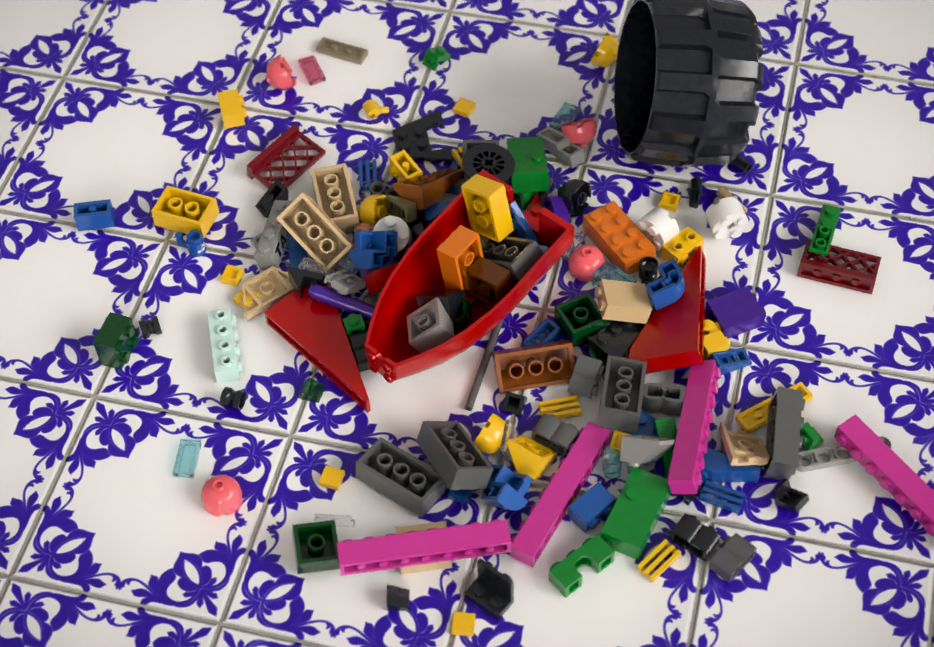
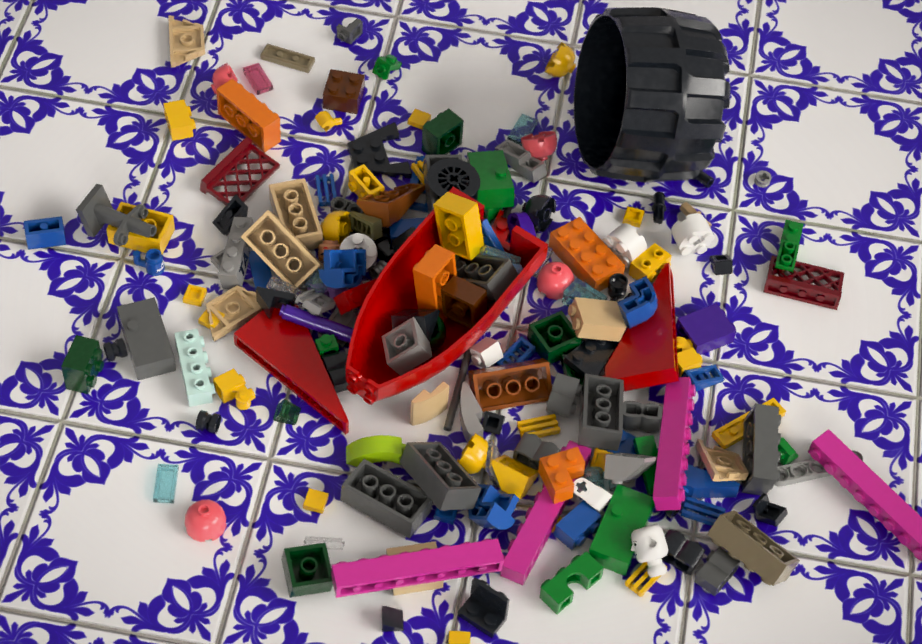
camera: 10 degrees left, 0 degrees up
none -> dark grey piece [76,184,157,246]
none -> dark grey brick [117,297,176,381]
none -> tan wing [168,15,205,68]
none -> yellow brick [213,369,256,410]
none -> orange brick [216,79,281,153]
none -> reddish brown brick [323,69,365,114]
none -> dark grey bracket [337,18,363,45]
none -> lime arch [346,435,406,467]
none -> tan slope [410,381,449,426]
none -> dark green brick [422,108,464,155]
none -> light grey slope [459,381,484,443]
none -> white brick [470,337,504,368]
none -> clear light blue tile [479,245,522,264]
none -> orange brick [538,446,585,504]
none -> white piece [574,478,613,512]
none -> white piece [631,524,668,578]
none -> dark tan brick [707,510,800,586]
none -> black slope [710,254,733,275]
none -> light grey bush [754,170,772,188]

